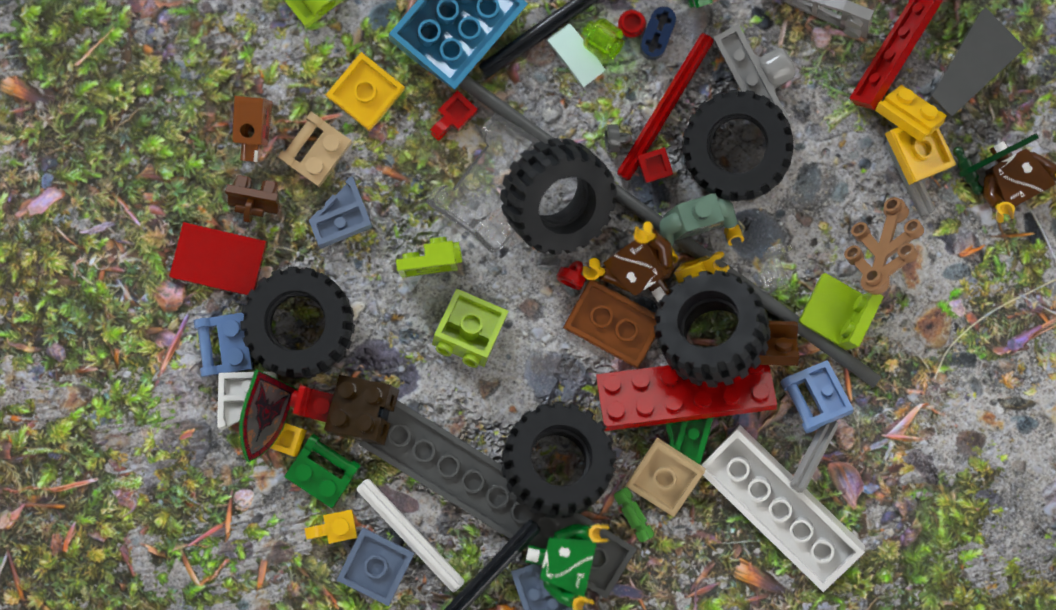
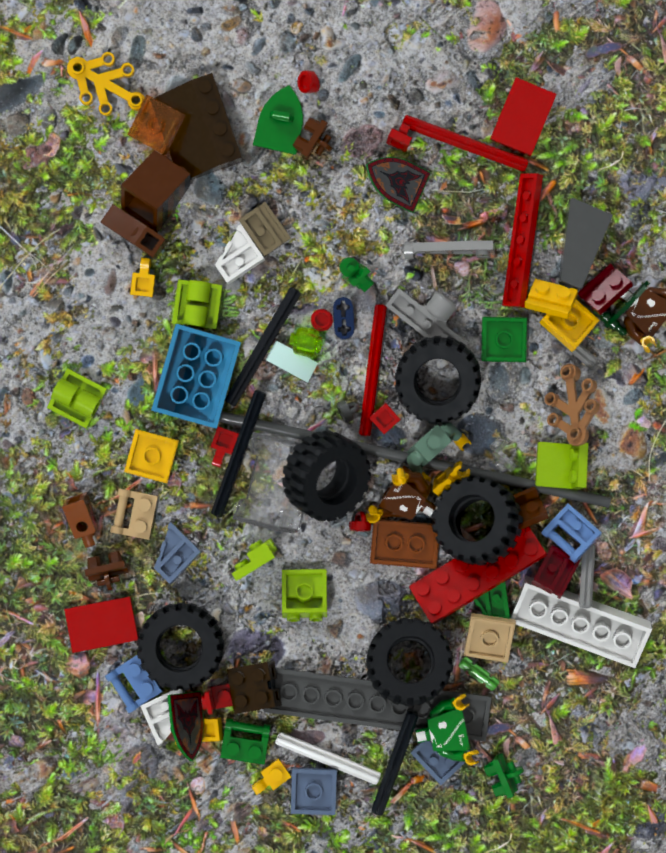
camera: 30 degrees left, 5 degrees up
none -> black axle [211,390,266,517]
none -> green plate [481,317,527,363]
none -> dark red plate [532,545,581,599]
none -> dark red plate [578,263,633,315]

